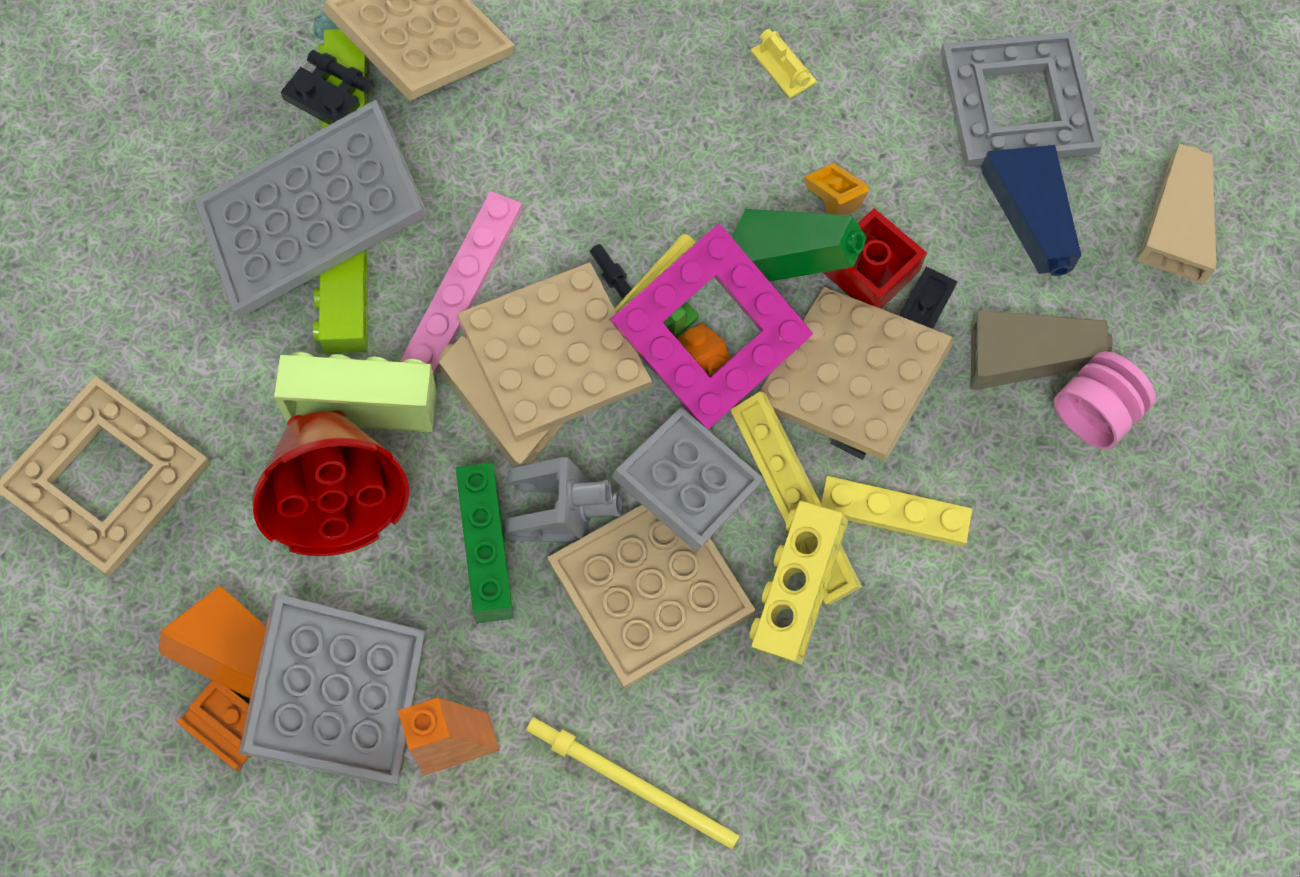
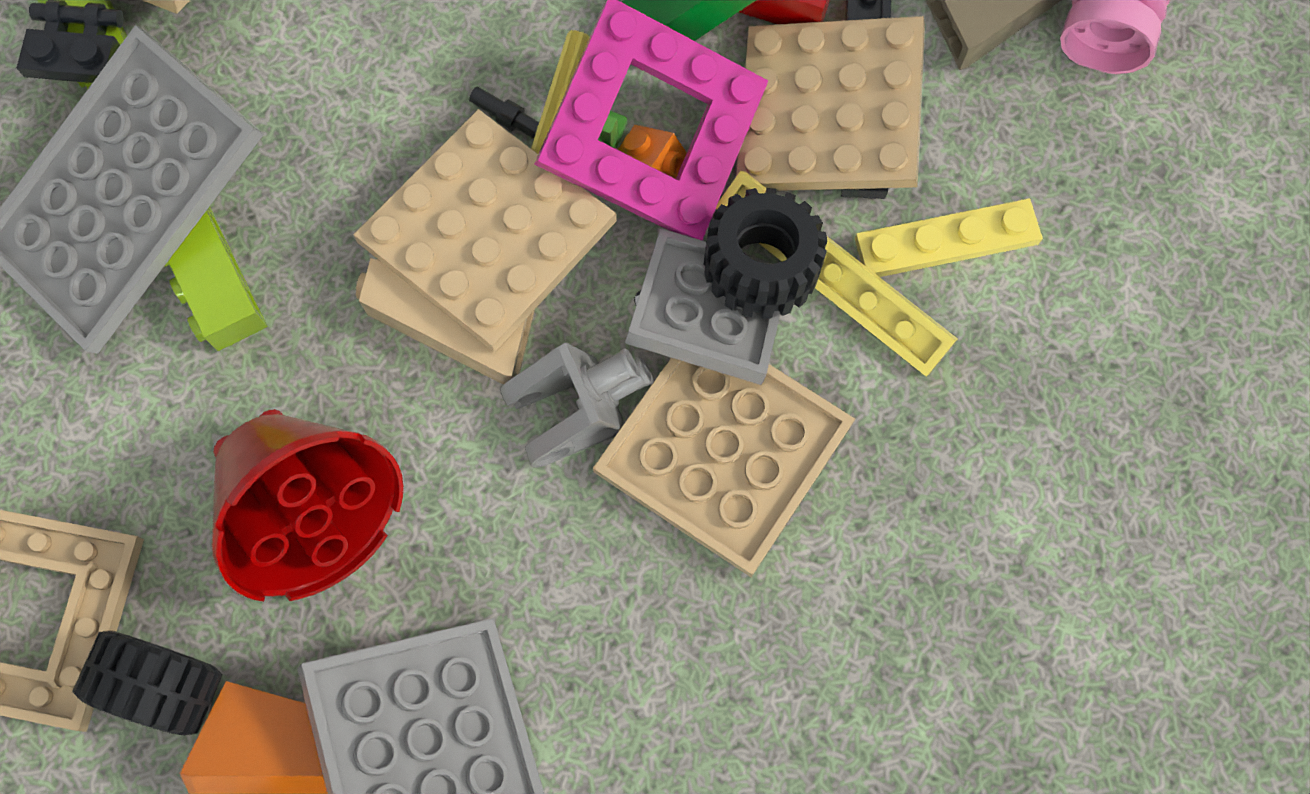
camera: 20 degrees left, 5 degrees up
yellowish green piece [274,352,437,432] -> none
orange slope [397,697,500,776] -> none
bright pink plate [400,191,522,378] -> none
green brick [455,462,514,624] -> none
light yellow bar [526,717,740,849] -> none
light yellow brick [750,500,849,665] -> none
none -> black tyre [72,631,223,735]
none -> black tyre [703,188,827,319]

